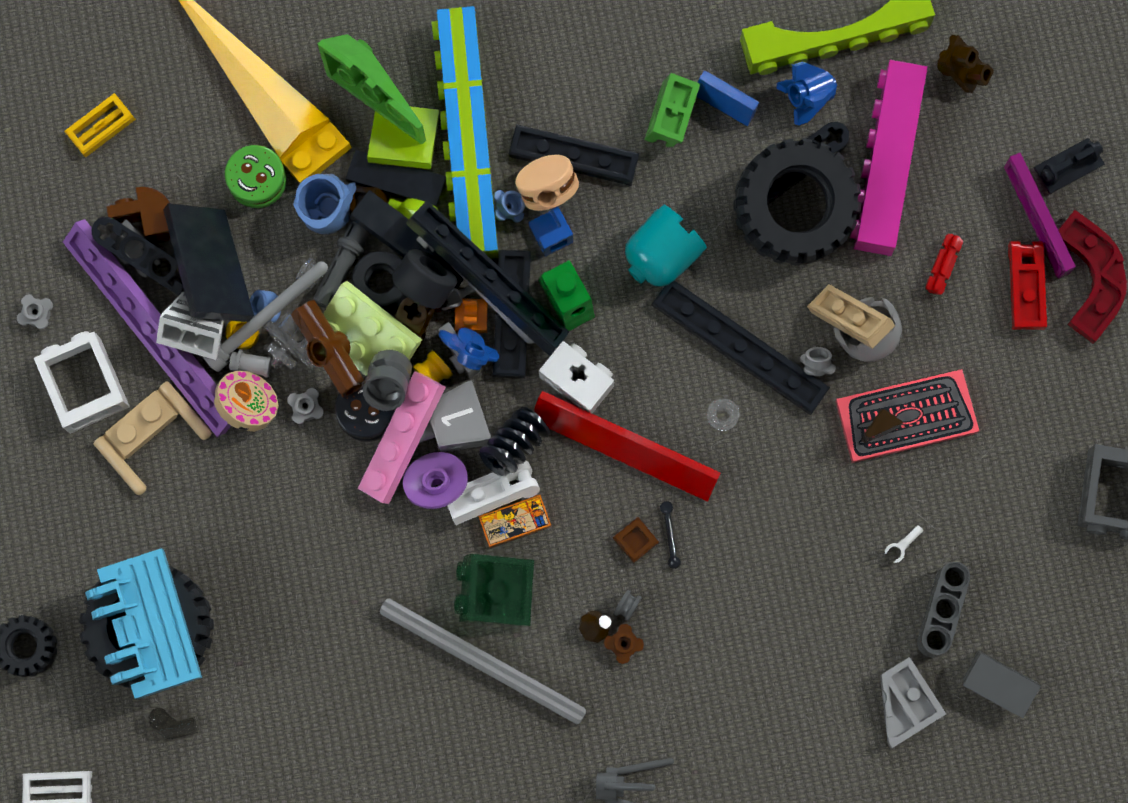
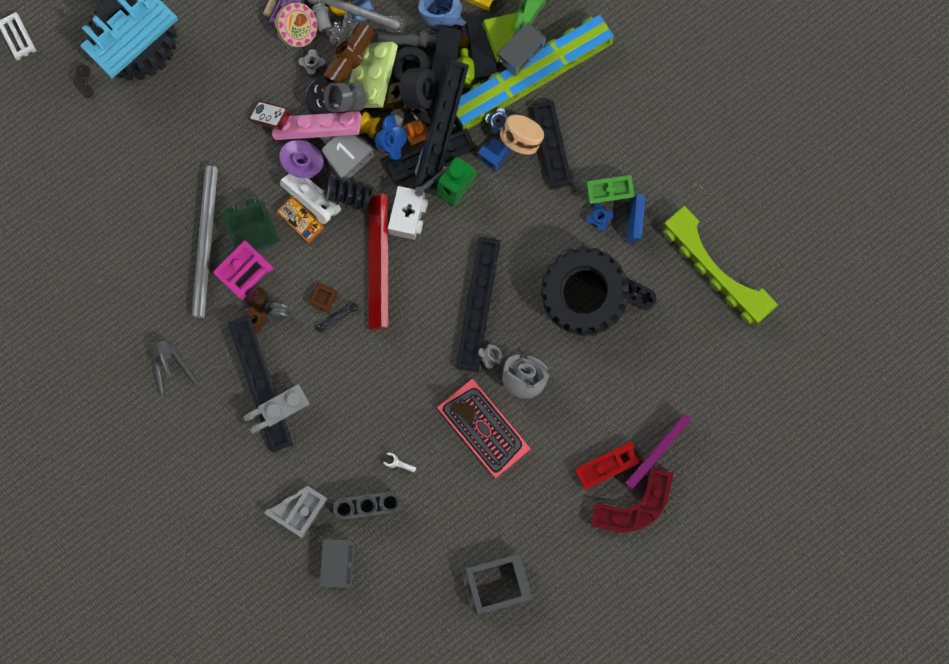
camera: 65 degrees right, 0 degrees up
teal cylinder [625,204,707,287] -> none
clear plate [707,398,739,431] -> none
blue brick [777,61,837,125] -> none
tan tile [807,284,895,349] -> none
dark pink brick [850,60,927,256] -> none
red axle [925,234,963,295] -> none
dark brown hips [937,35,994,93] -> none
black hinge [1034,138,1105,194] -> none
none -> dark pink plate [213,240,274,300]
none -> black tile [228,315,294,453]
none -> light grey hinge [243,384,310,434]
none -> tile [248,101,292,131]
none -> dark grey hinge [415,165,449,197]
none -> dark grey hinge [497,22,546,77]
none -> blue plate [587,204,613,230]

